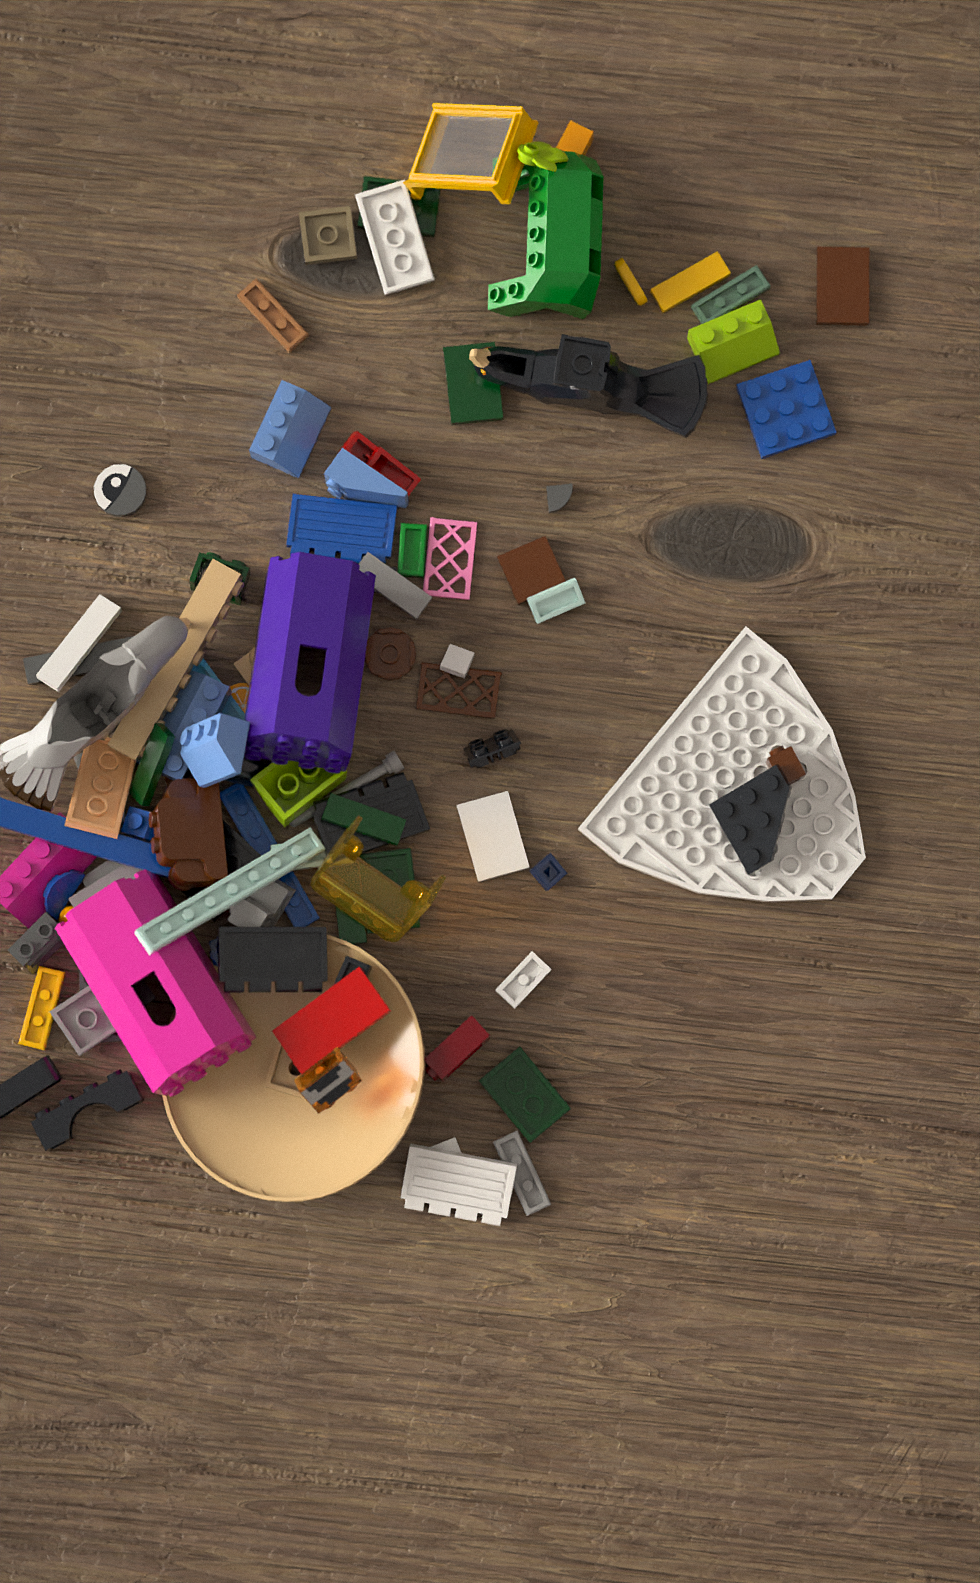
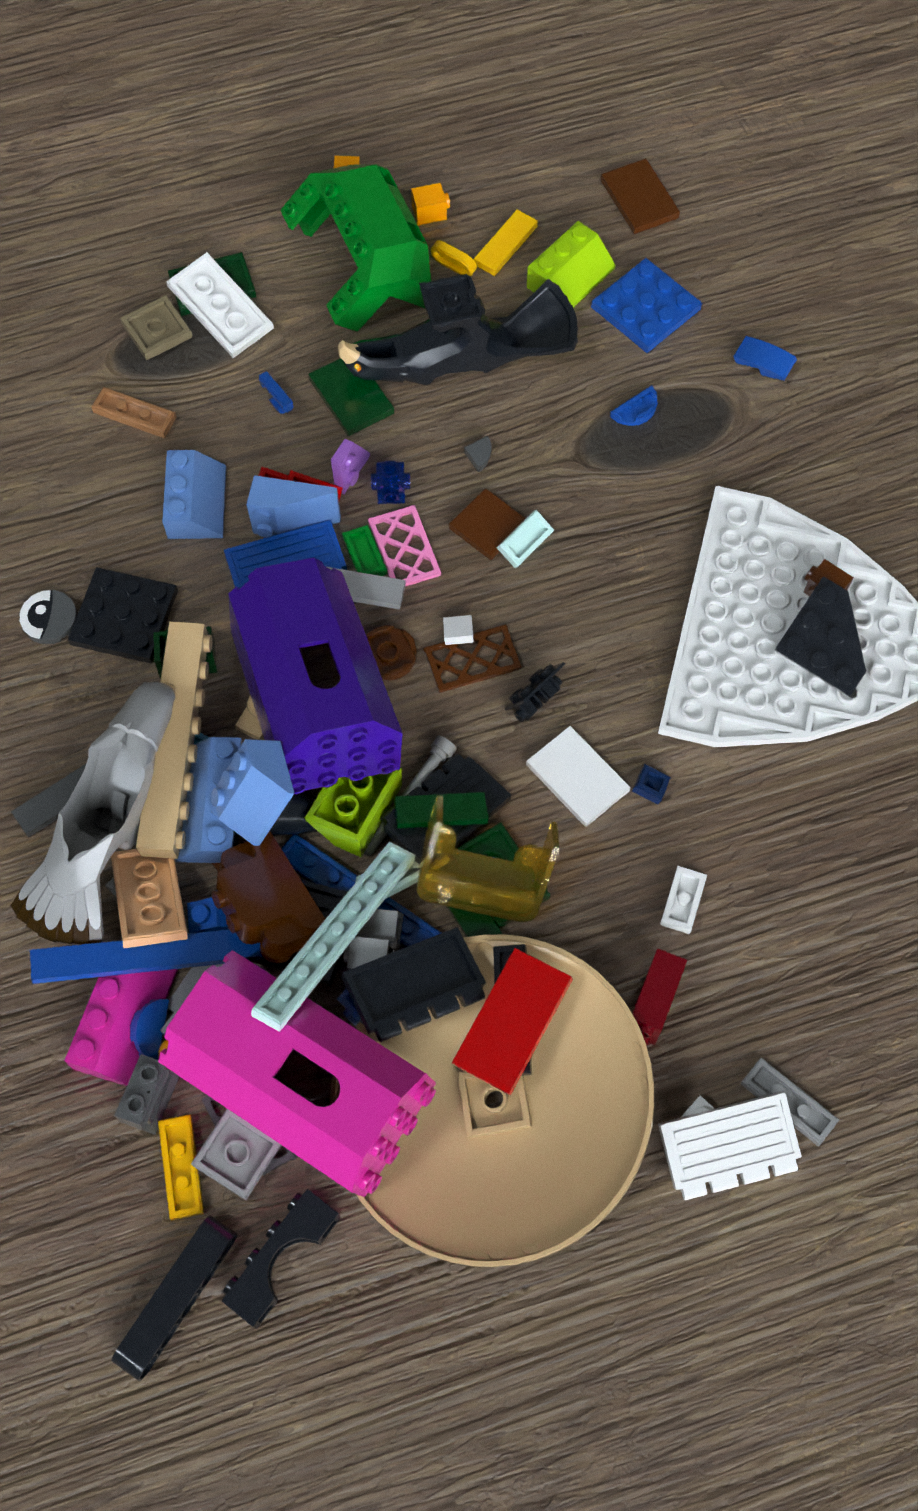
camera: 25 degrees left, 15 degrees down
white tile [36,594,122,692] -> none
dark green tile [129,723,176,806] -> none
brick [294,1047,362,1114] -> none
piece [403,103,539,204] -> none
dark green tile [478,1047,571,1143] -> none
lime plate [517,141,569,172] -> none
sand green tile [691,265,771,324] -> none
none -> black plate [68,567,178,664]
none -> blue tile [259,371,294,414]
none -> medium lavender wing [331,439,370,494]
none -> clear blue brick [371,460,410,504]
none -> light orange brick [411,183,450,225]
none -> blue tile [610,385,658,426]
none -> blue slope [733,336,797,381]

